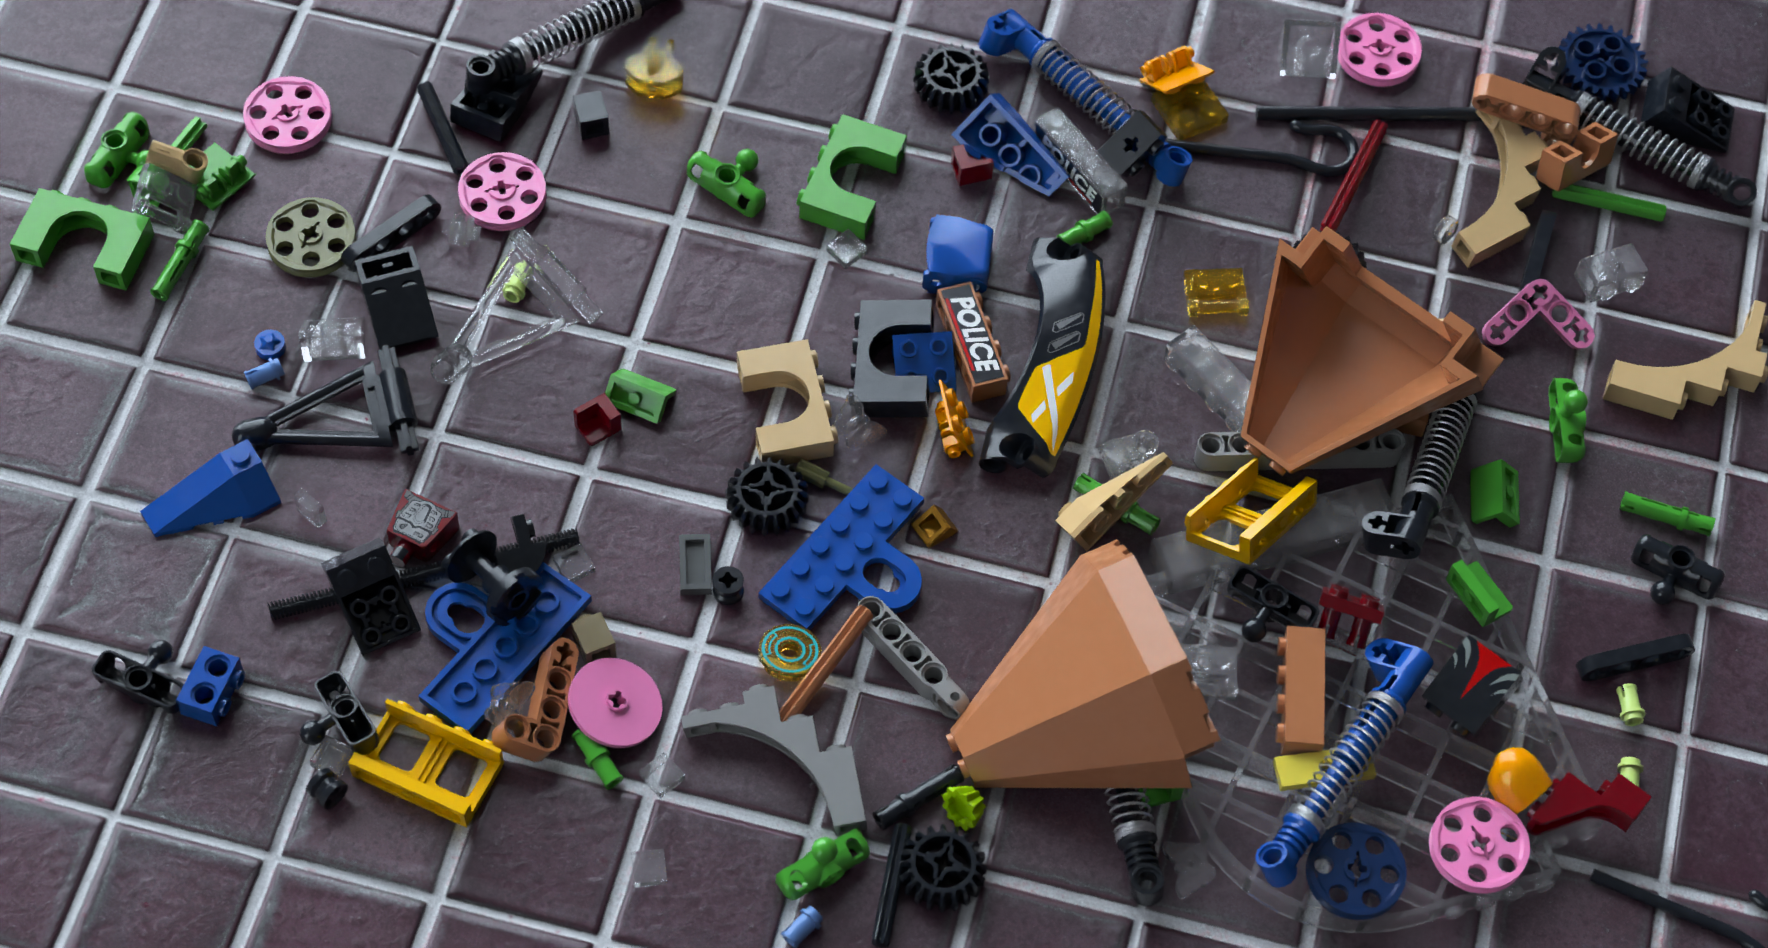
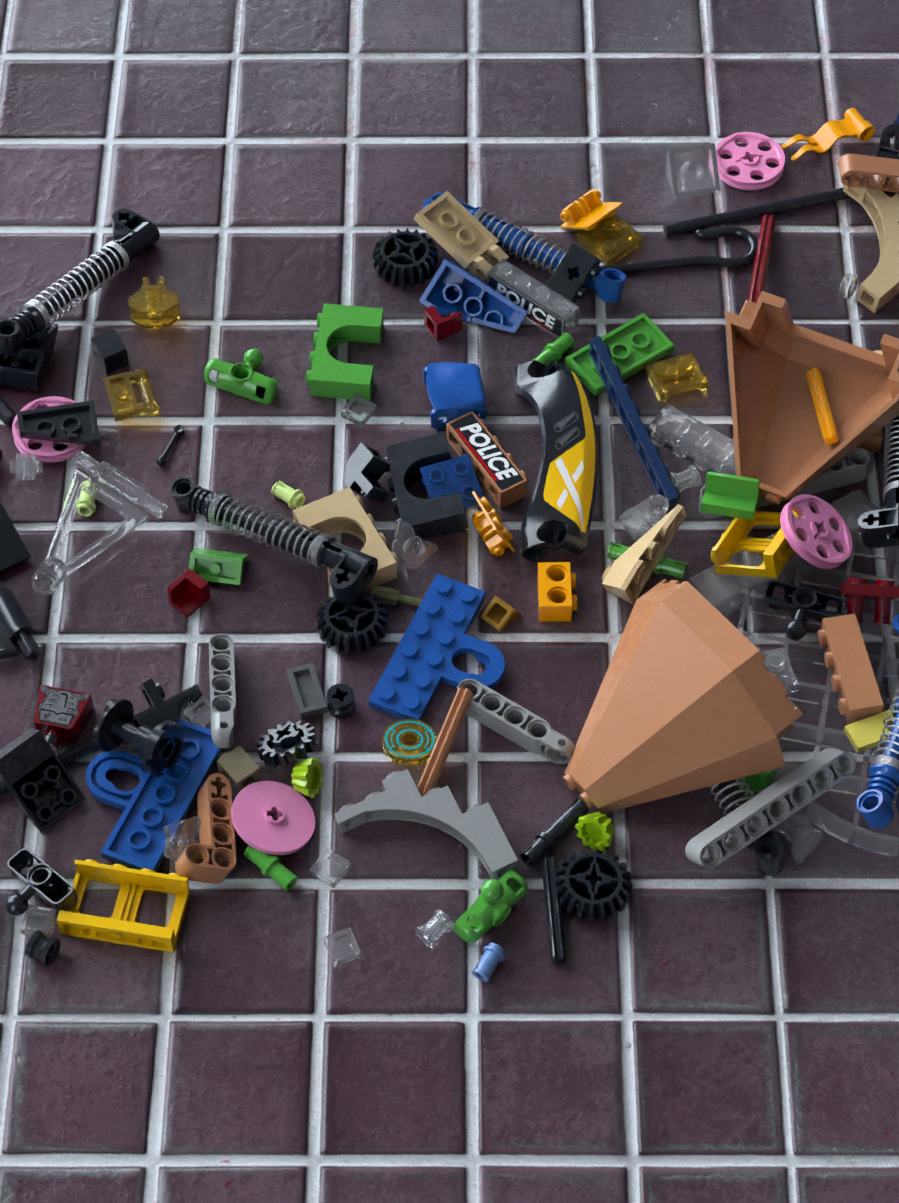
camera: 10 degrees left, 5 degrees down
none -> black wing [17,400,101,446]
none -> clear yellow plate [103,369,160,422]
none -> black hinge [156,425,184,466]
none -> black piece [170,476,378,604]
none -> light grey piece [209,634,236,748]
none -> black gear [257,721,318,767]
none -> yellowish green pin [271,480,305,509]
none -> lime piece [291,758,324,798]
none -> black brick [344,442,390,503]
none -> tan tile [414,191,509,281]
none -> clear bush [415,909,454,948]
none -> light orange brick [537,562,577,622]
none -> bright green plate [565,313,675,397]
none -> dark blue plate [589,336,680,514]
none -> clear bush [670,465,702,494]
none -> light grey beam [685,747,856,868]
none -> bright green panel [700,471,760,520]
none -> bright pink wedge [780,494,852,569]
none -> light orange flag [781,107,876,162]
none -> light orange axle [806,368,839,445]

